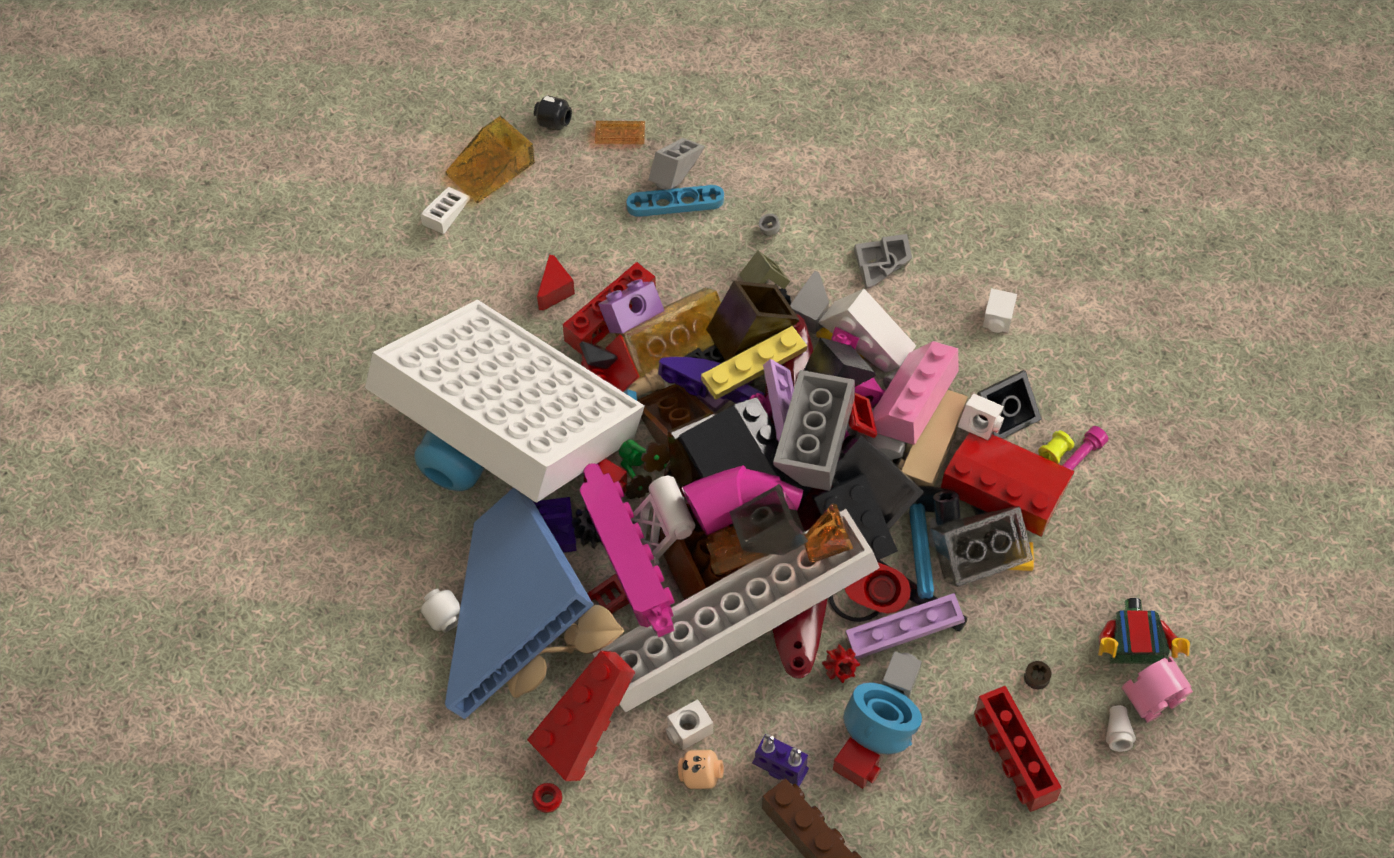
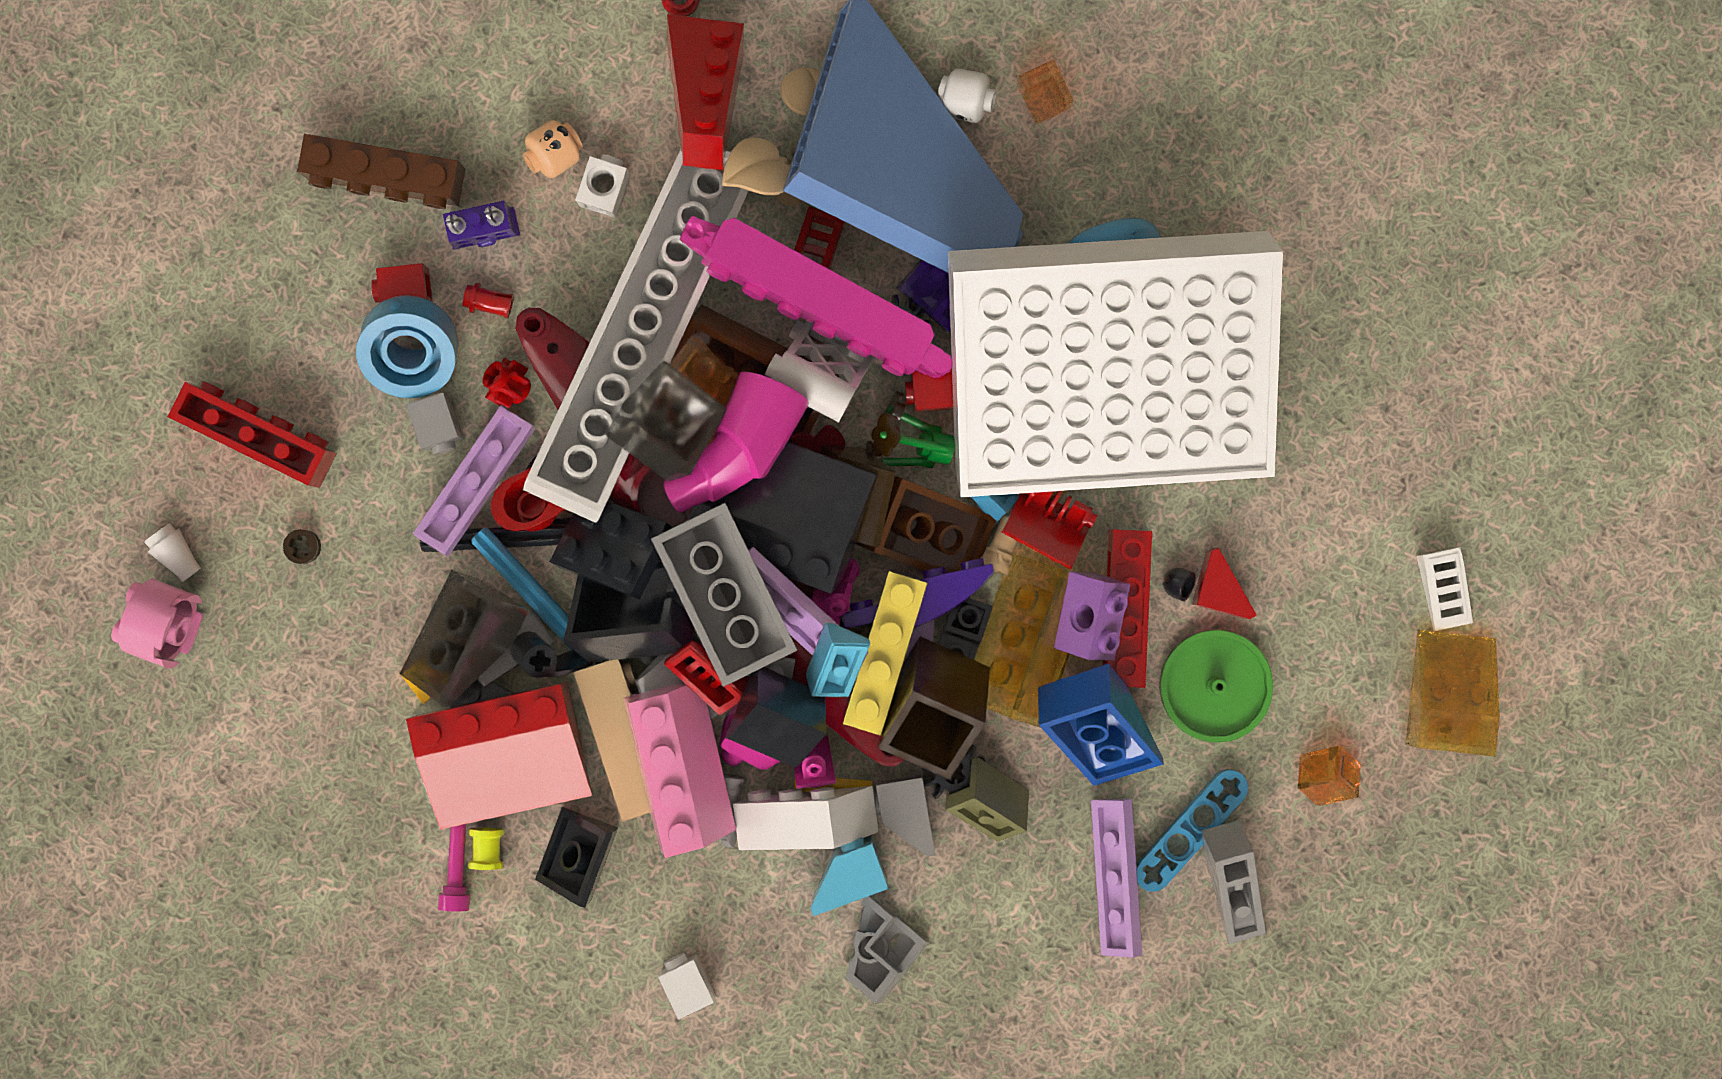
camera: 135 degrees right, 30 degrees up
black head [534,95,572,130] -> none
black slope [580,341,618,369] -> none
clear orange tile [595,121,645,144] -> none
light grey hinge [759,214,780,236] -> none
clear orange slope [802,504,854,563] -> none
white brick [958,394,1004,440] -> none
torso [1098,598,1190,664] -> none
none -> red pin [462,283,514,319]
none -> medium azure slope [806,623,870,697]
none -> medium azure slope [811,835,888,916]
none -> clear orange panel [1016,59,1074,124]
none -> blue slope [1038,664,1164,786]
none -> lavender plate [1091,798,1142,958]
none -> bright green piece [1159,630,1273,743]
none -> black hinge [1162,568,1196,601]
none -> clear orange panel [1298,745,1361,806]

